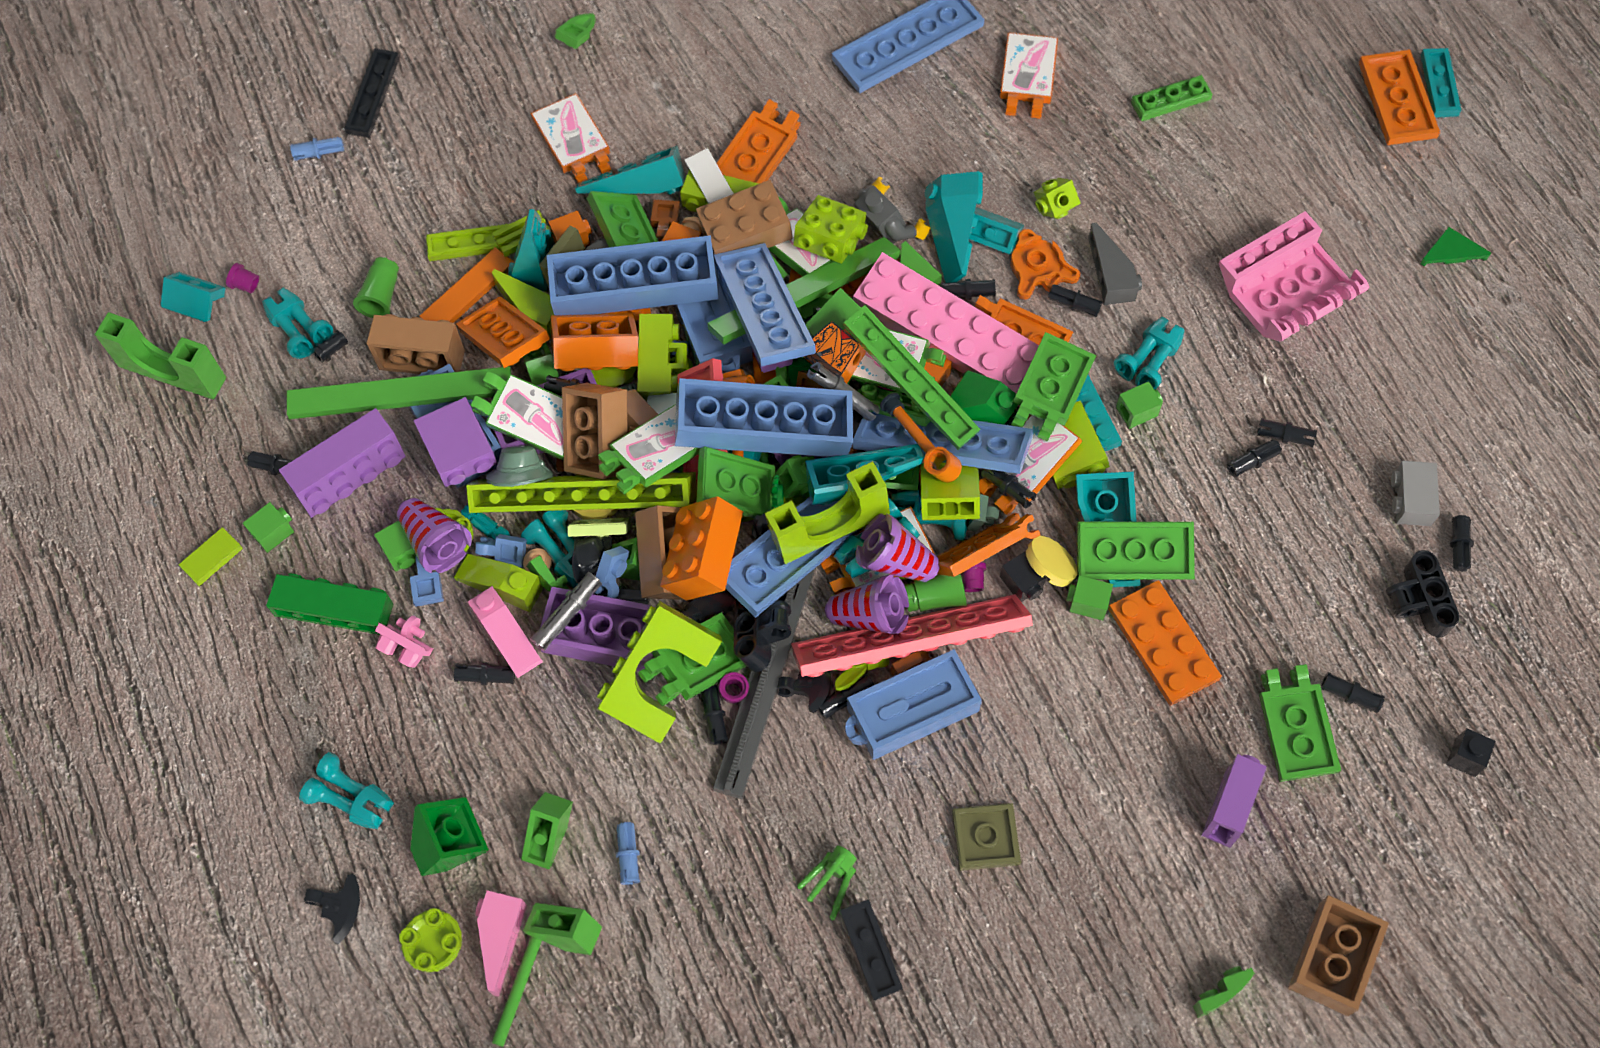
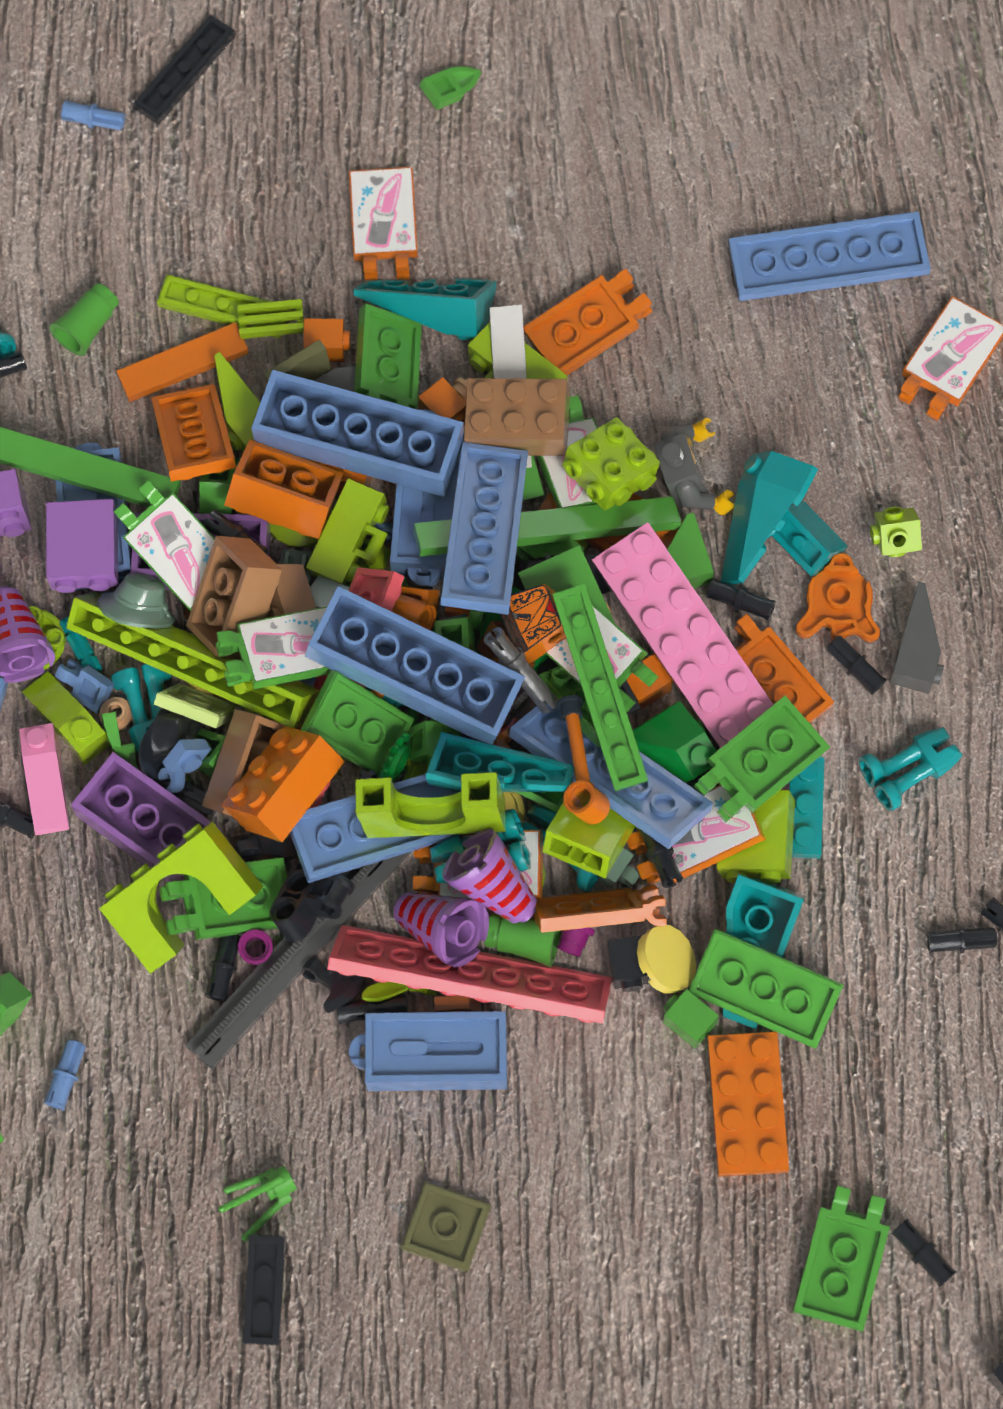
camera: 25 degrees right, 5 degrees up
medium nougat brick [367,314,465,374] -> none
teal wedge [509,209,555,291] -> none
flat silver pin [530,572,602,651] -> none
dark orange plate [651,200,680,242] -> none
bright green brick [1116,381,1163,429] -> none
medium lavender brick [1201,754,1267,848] -> none

